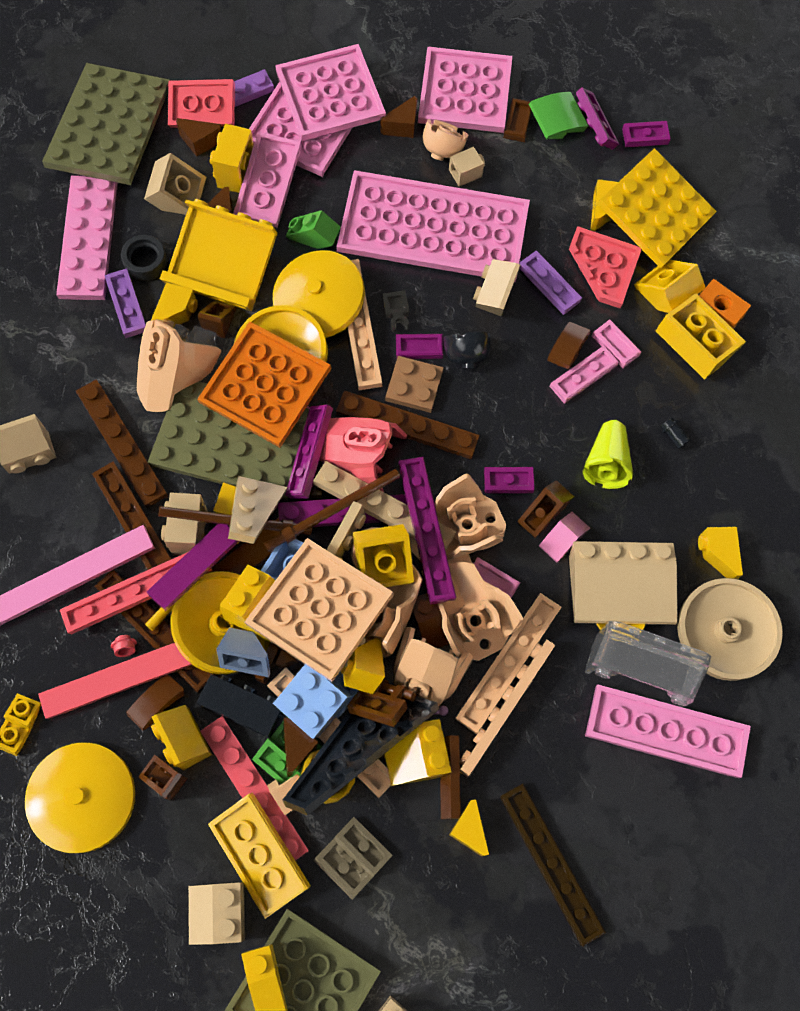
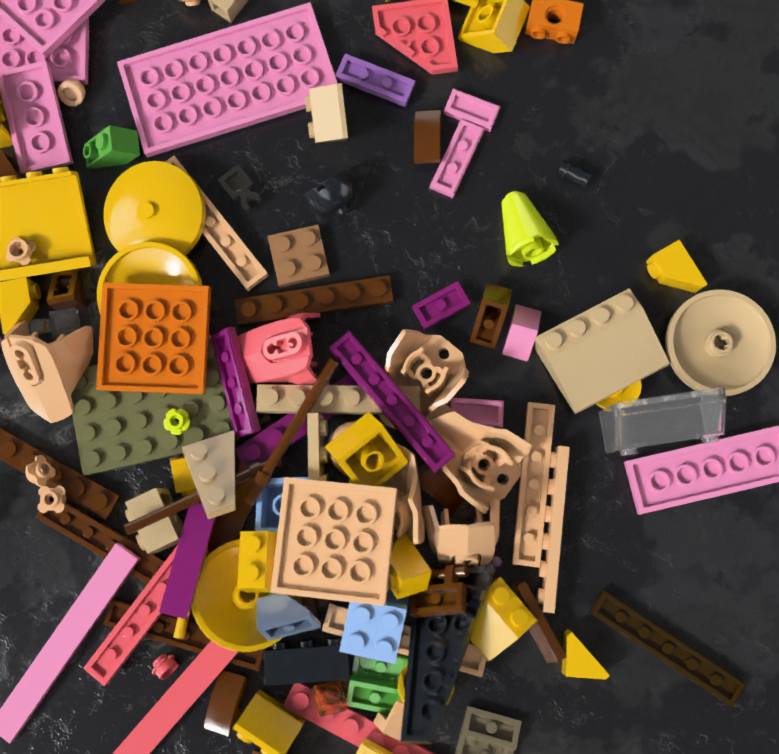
camera: 20 degrees left, 10 degrees up
reddish brown slope [283,718,318,777] -> none
magenta tile [396,334,443,359] -> none
yellow slope [656,293,746,380] -> none
none -> light nougat plate [6,237,36,266]
none -> light nougat plate [26,455,56,487]
none -> light nougat plate [38,486,66,513]
none -> light nougat tile [58,78,86,106]
none -> neon yellow plate [164,409,190,435]
none -> clear orange plate [311,681,349,717]

